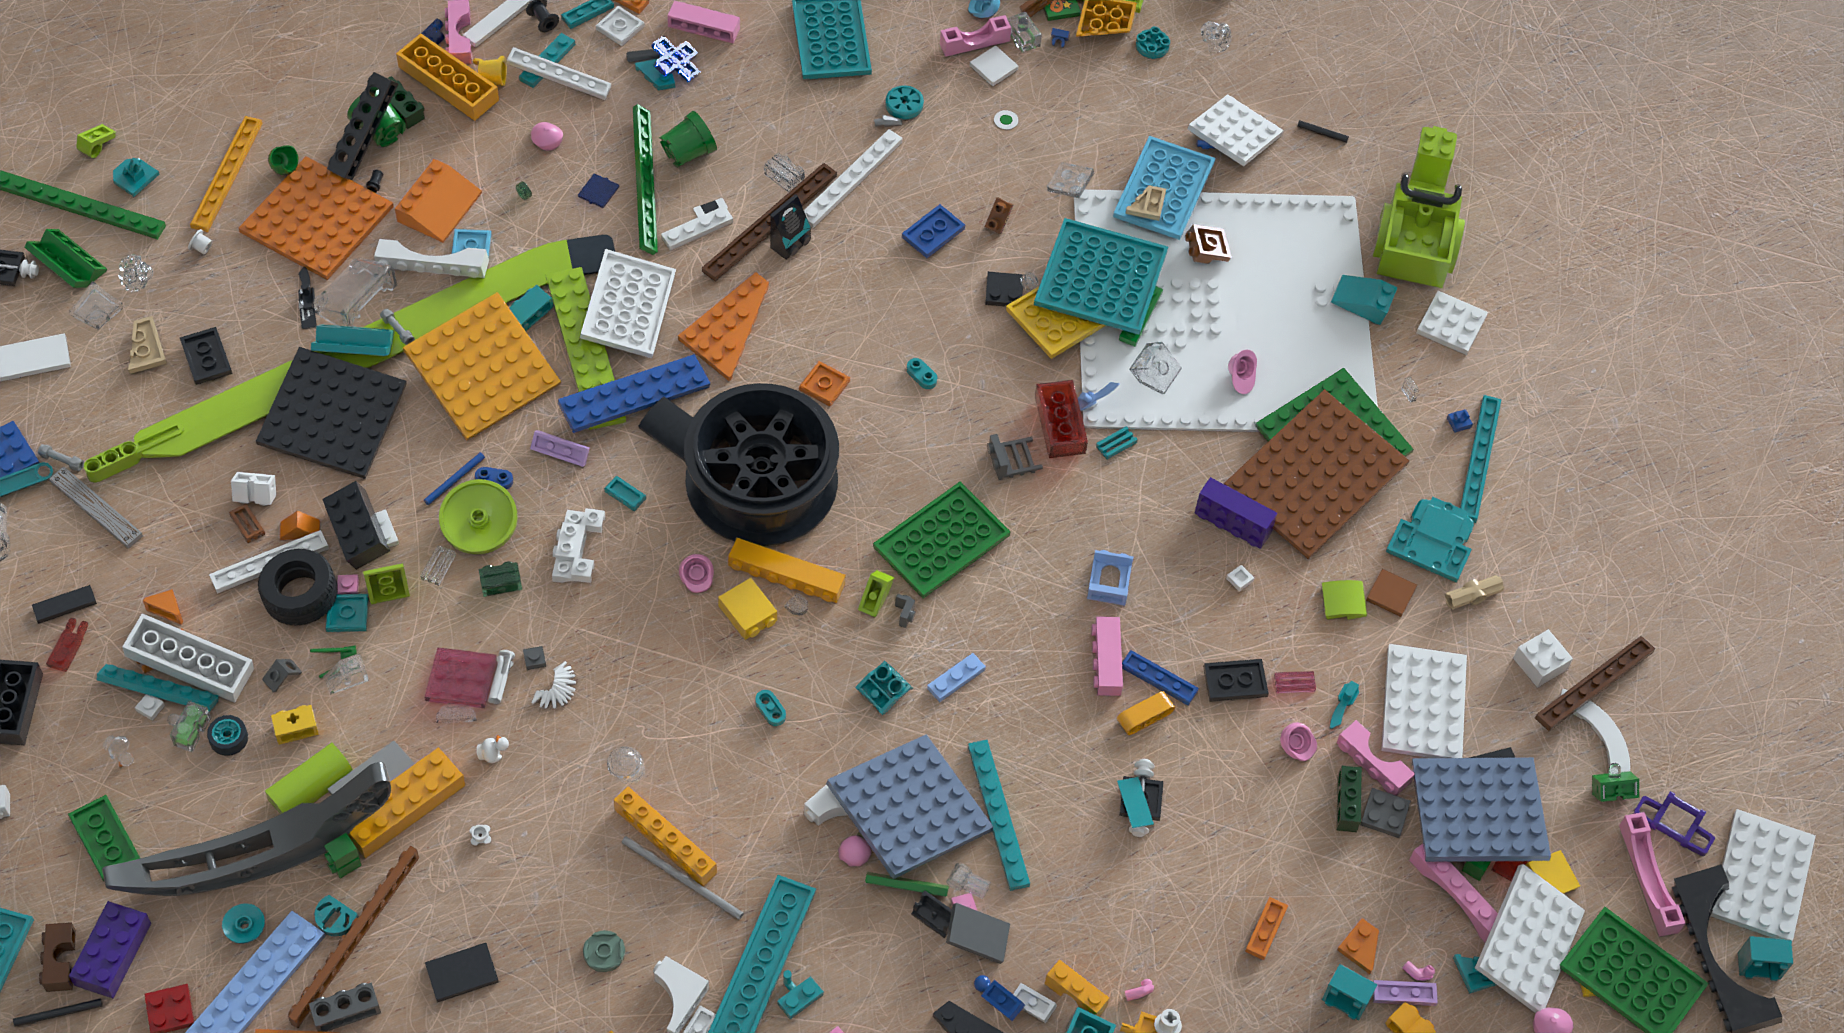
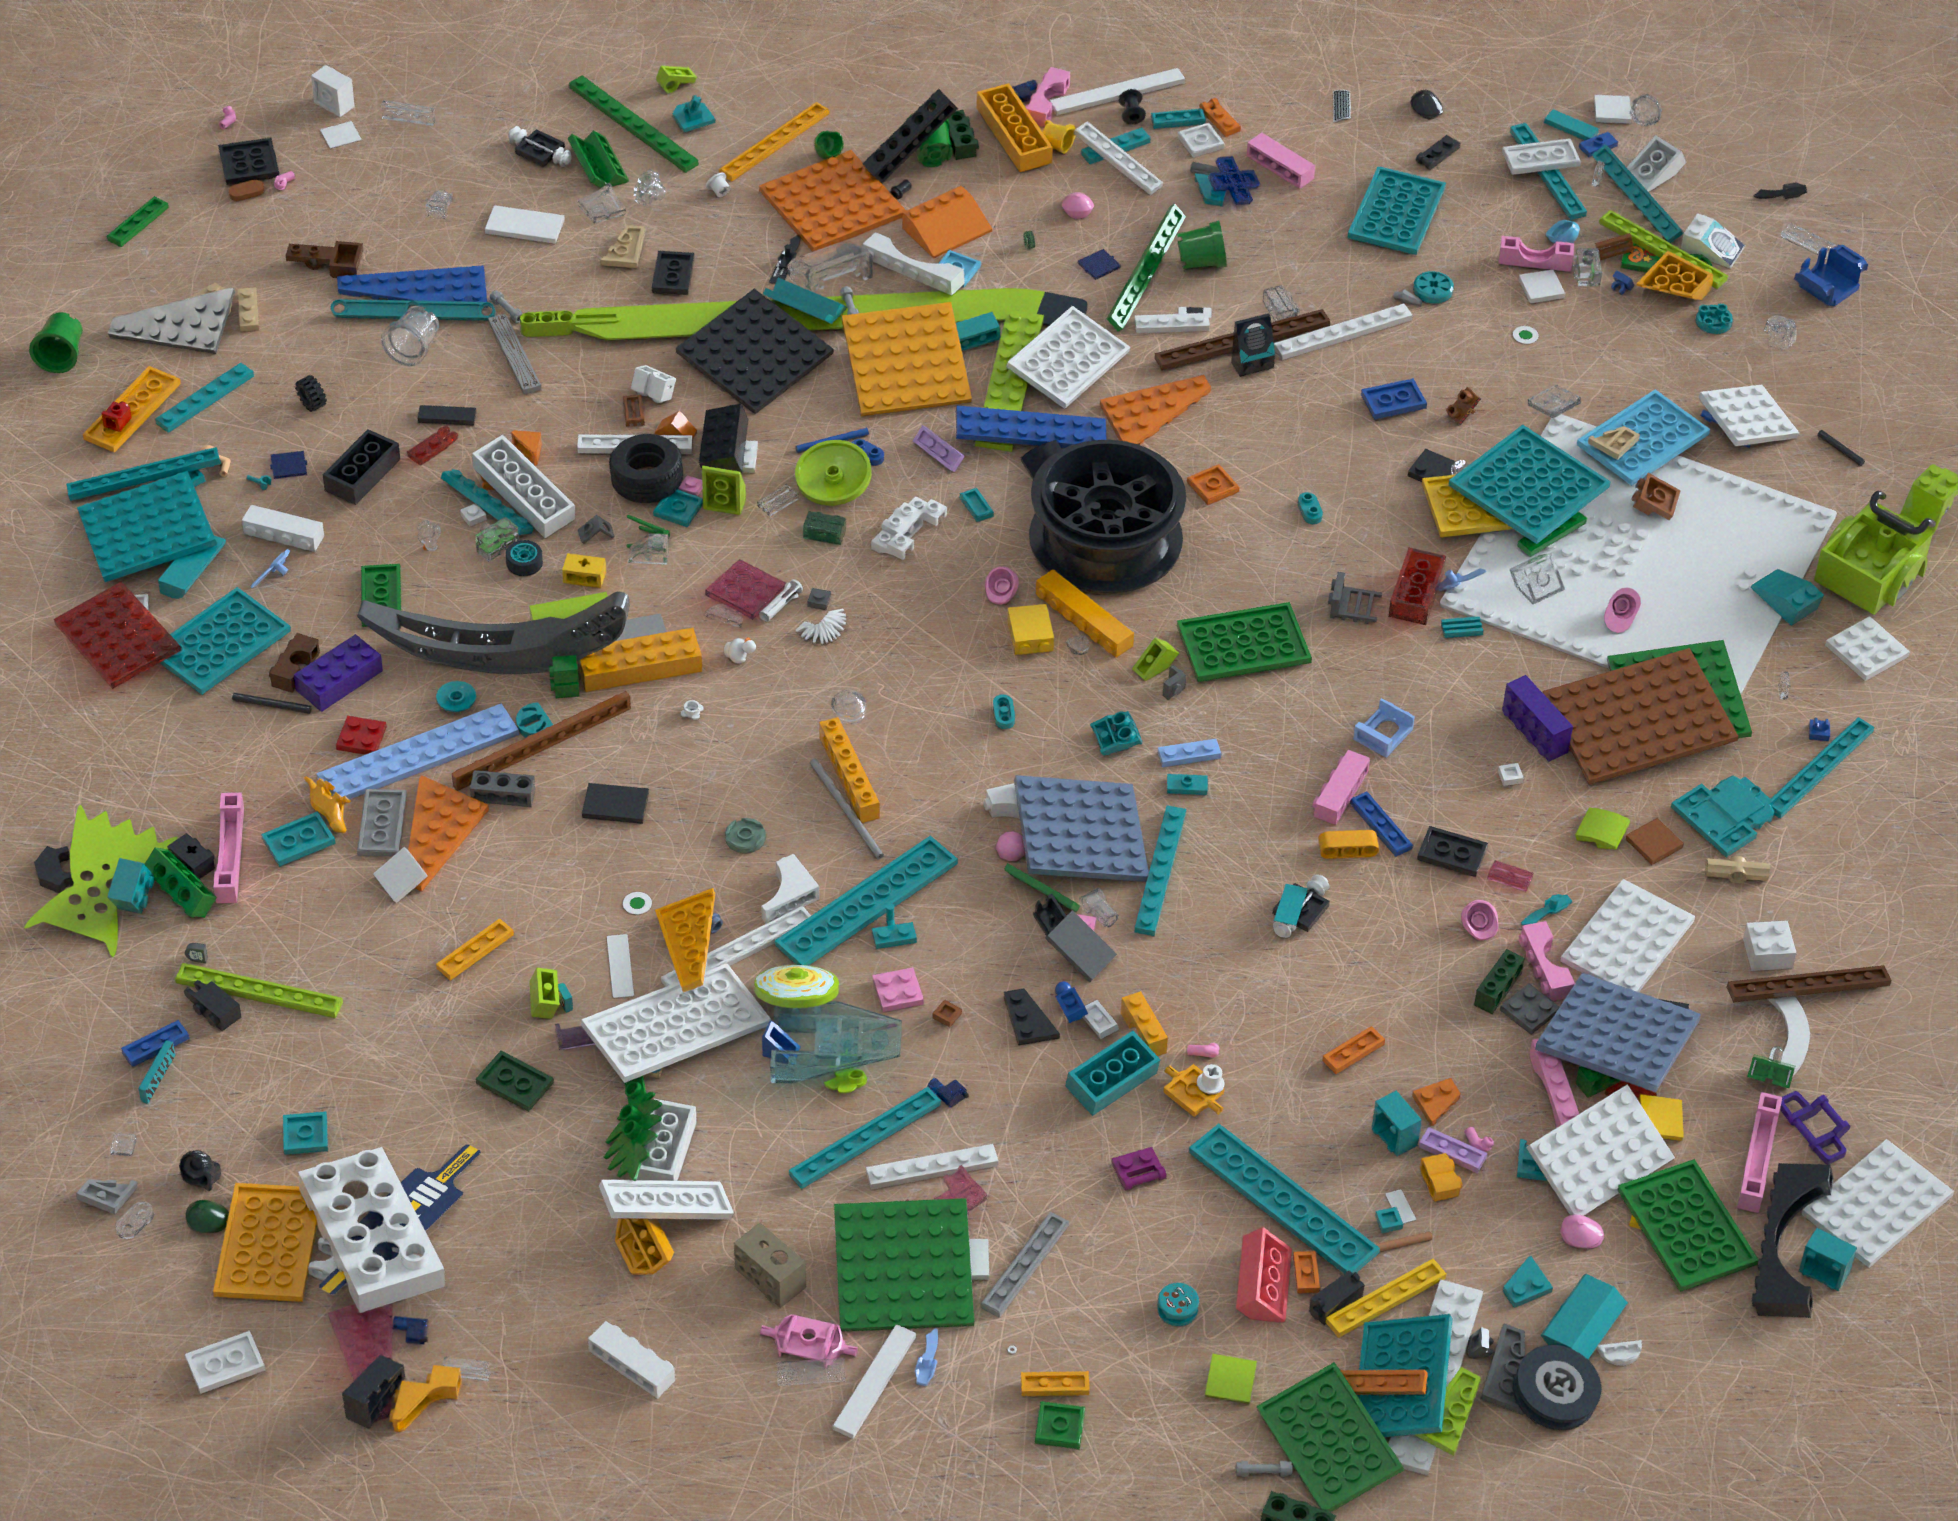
camera: 30 degrees right, 10 degrees down
none -> teal plate [1167,774,1208,795]

